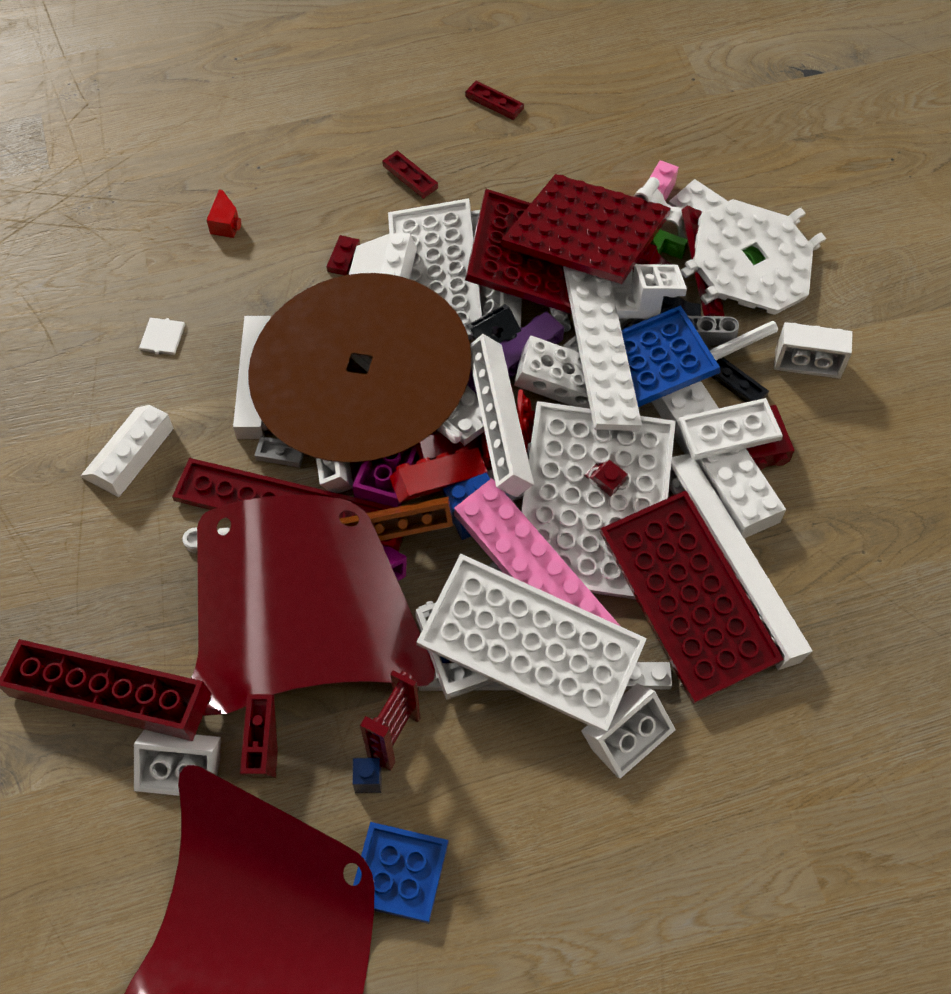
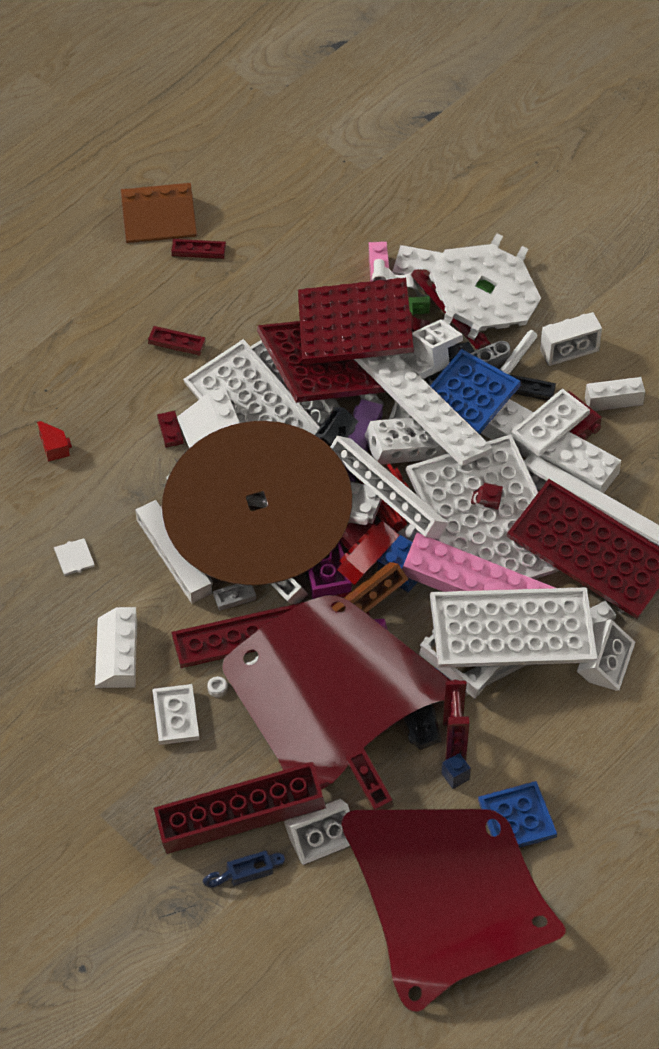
camera: 30 degrees left, 5 degrees down
none -> dark orange slope [121,183,197,243]
none -> white plate [152,684,199,745]
none -> dark blue piece [202,851,285,888]
none -> black bracket [404,704,442,750]
none -> white brick [585,377,645,411]

